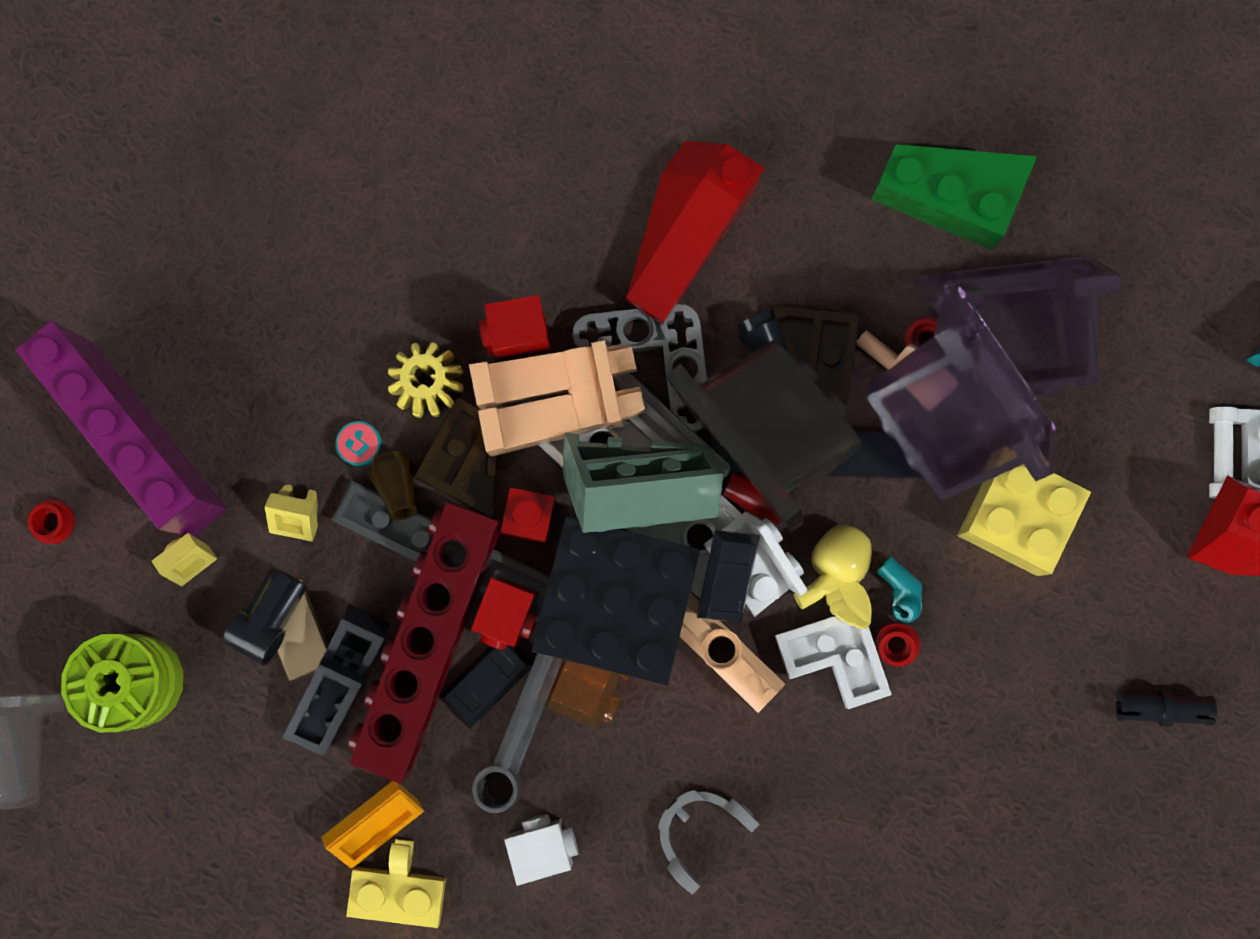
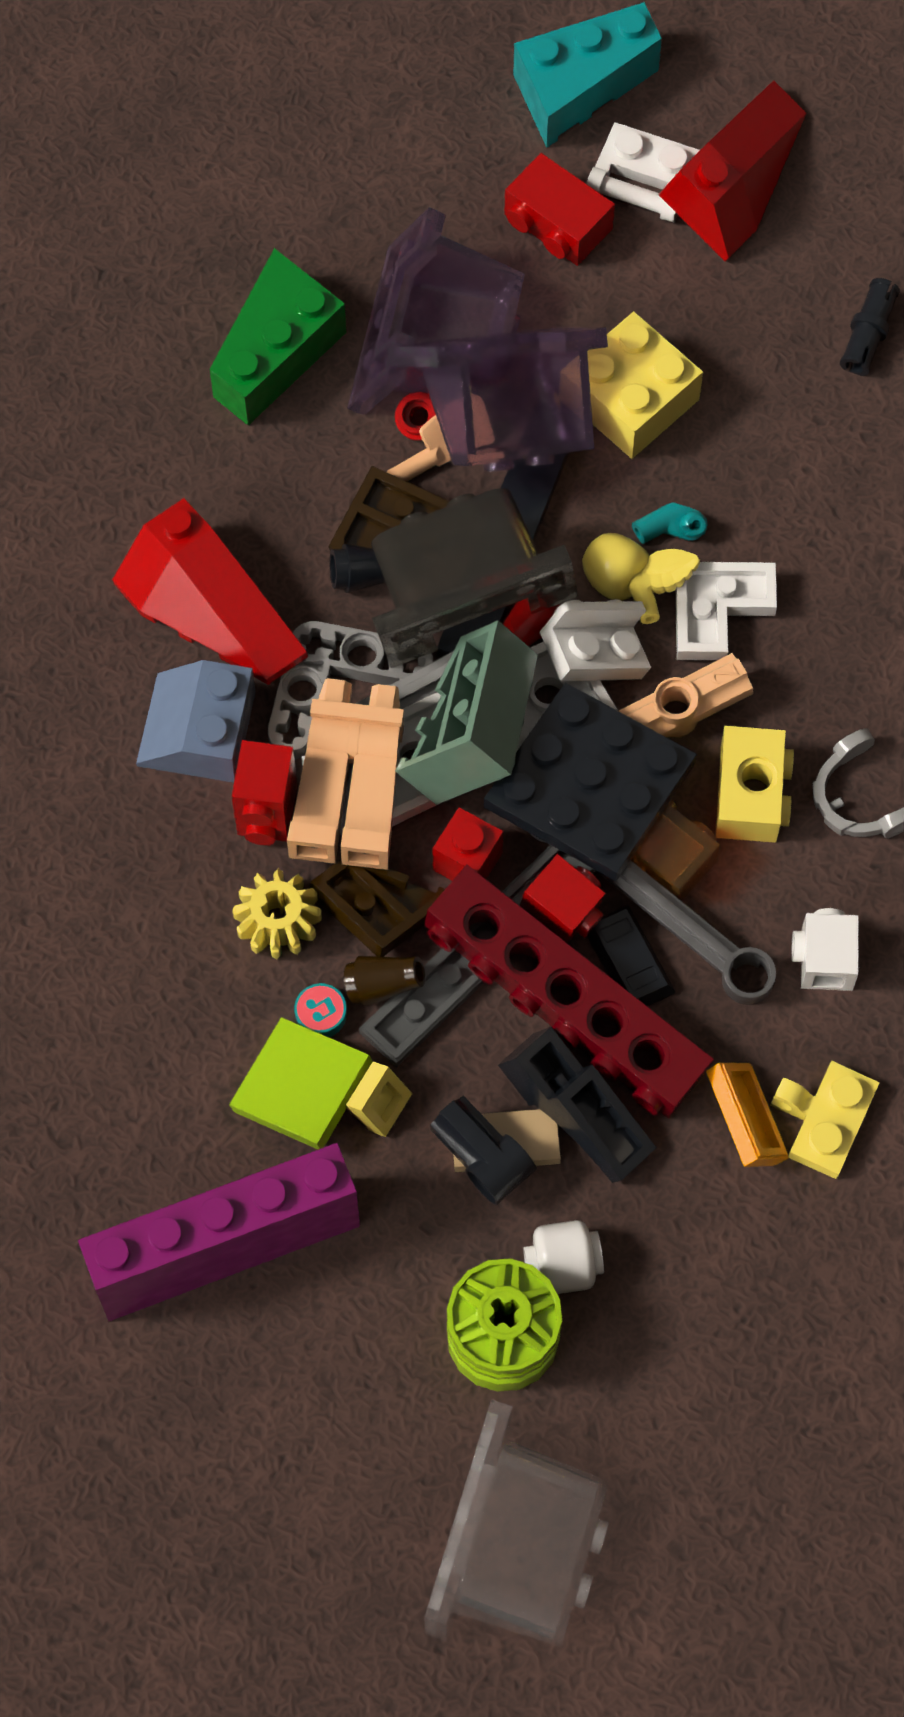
camera: 75 degrees left, 15 degrees down
red plate [28,500,75,545] -> none
light yellow plate [152,533,217,587] -> none
black tile [697,530,760,623] -> none
red plate [874,622,920,667] -> none
none -> sand blue slope [136,660,256,783]
none -> lime tile [229,1017,373,1150]
none -> red brick [504,153,615,266]
none -> white head [523,1220,604,1294]
none -> light yellow brick [715,726,794,843]

